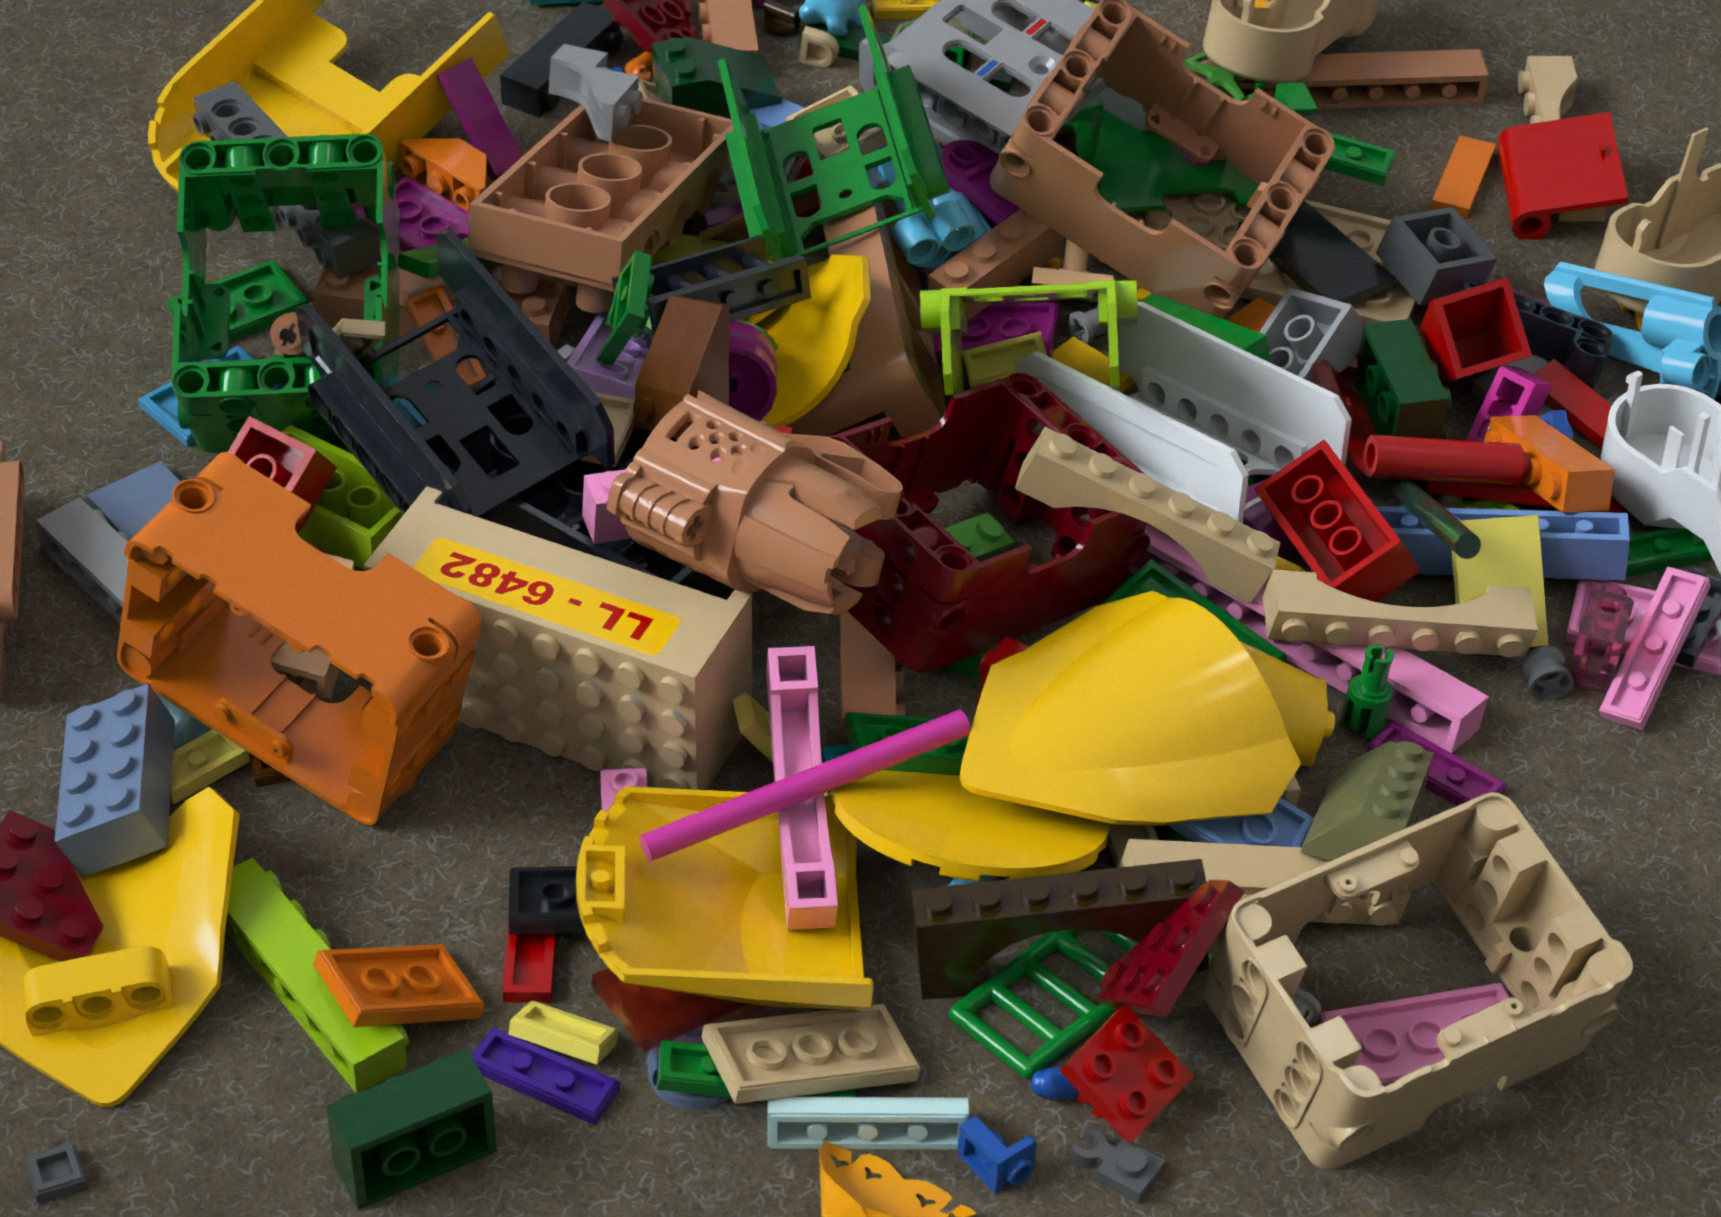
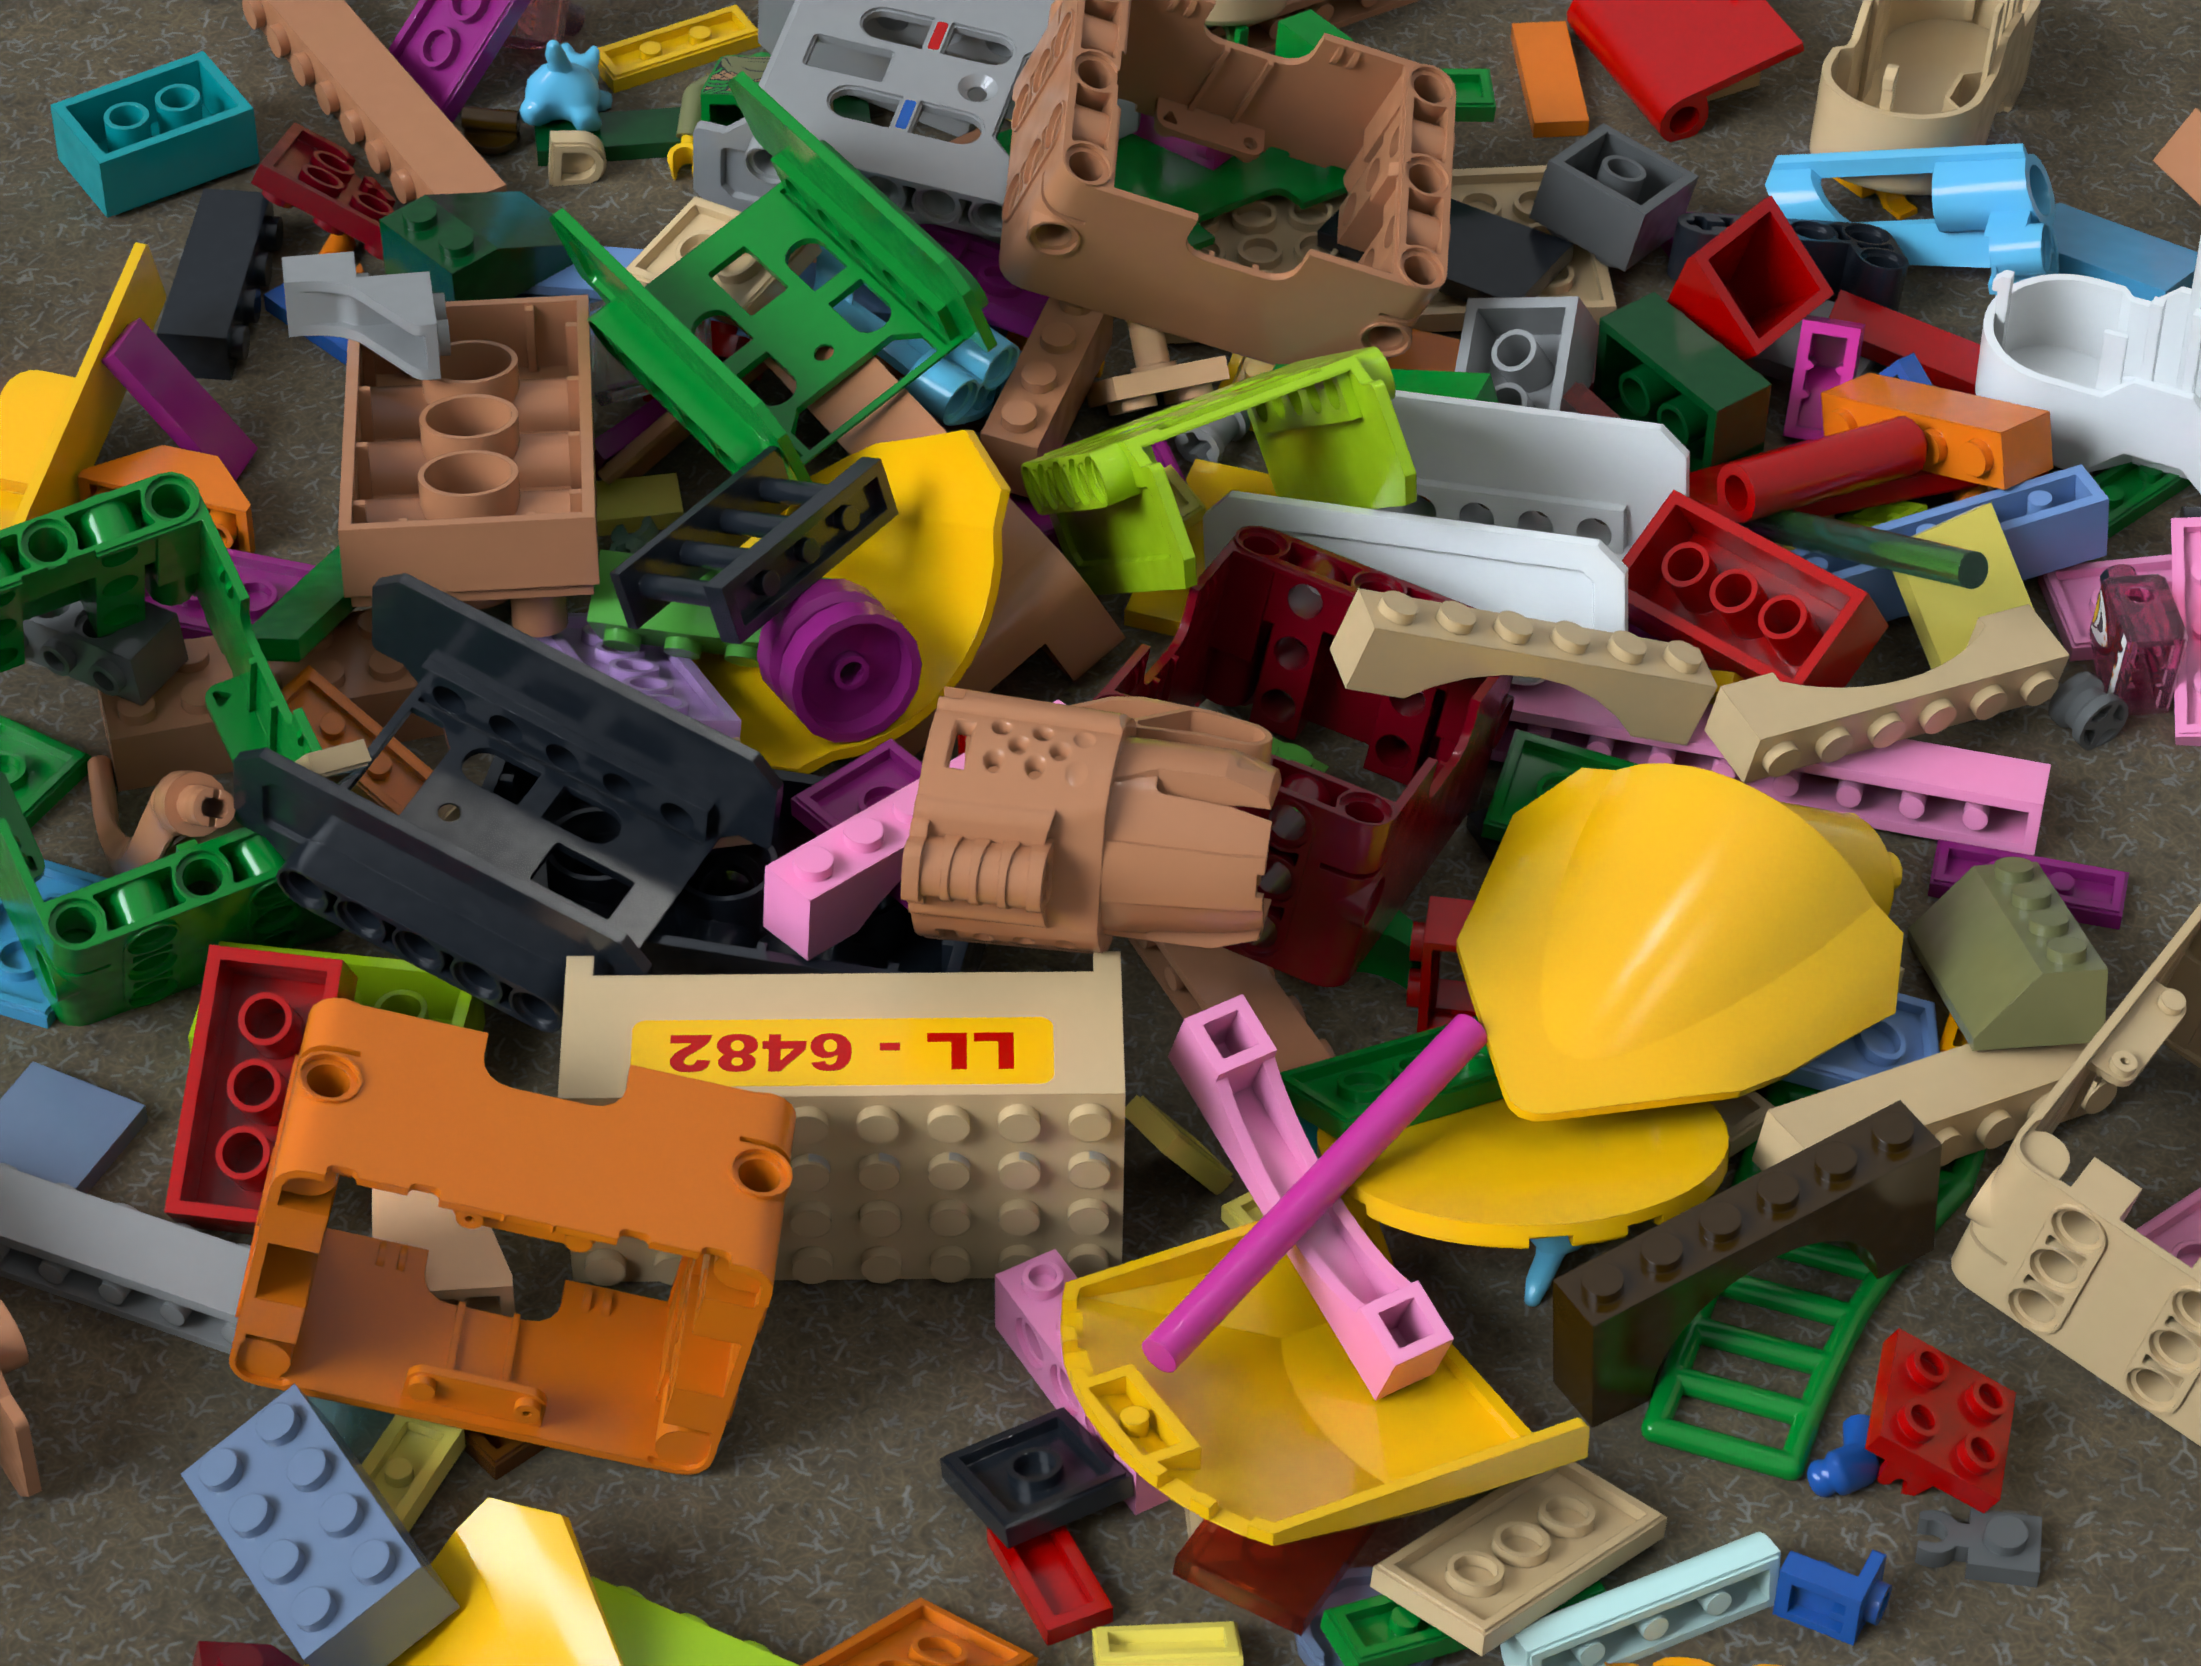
camera: 25 degrees left, 0 degrees up
green wing [596,250,654,366] -> none
reddish brown slope [633,295,729,438] -> none
dark red plate [1097,879,1245,1017] -> none
green arm [1339,644,1394,740] -> none

